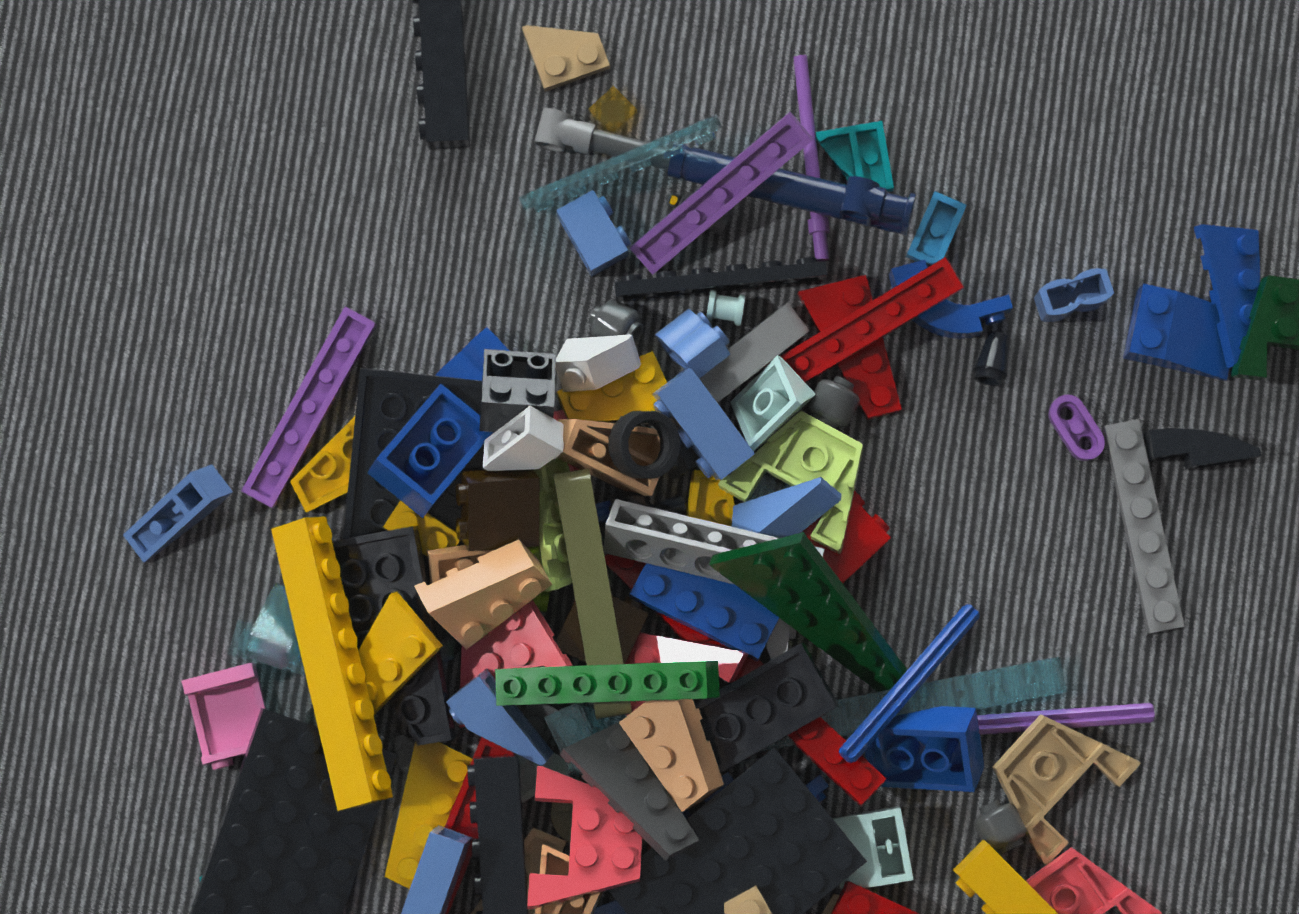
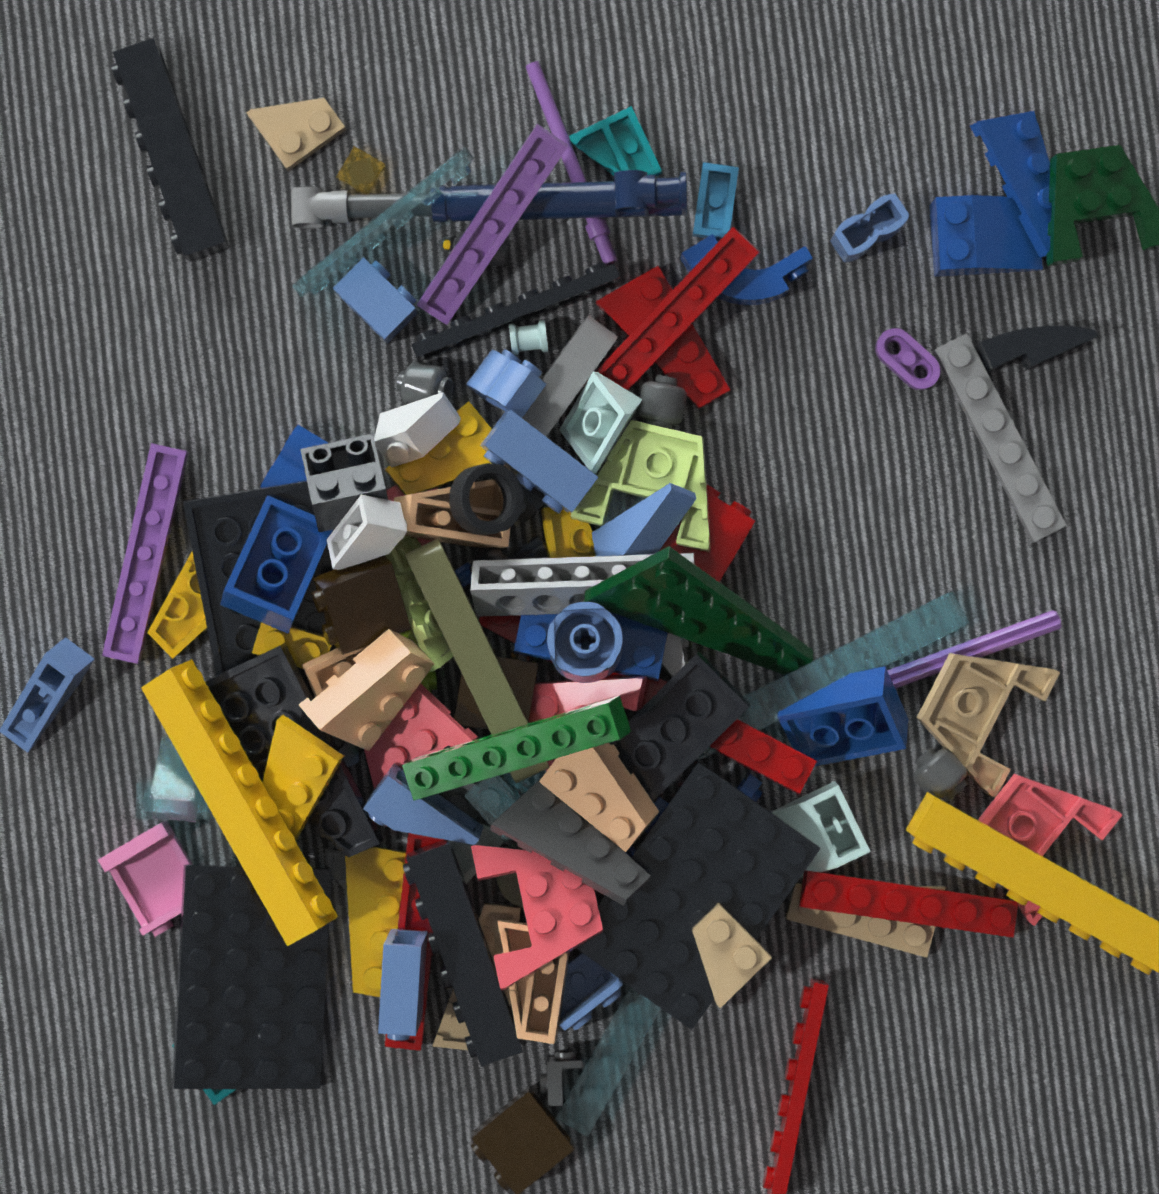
camera: 15 degrees left, 5 degrees up
blue axle [839,604,980,763] -> none
black cone [973,331,1009,386] -> none
none -> medium blue brick [547,602,623,683]

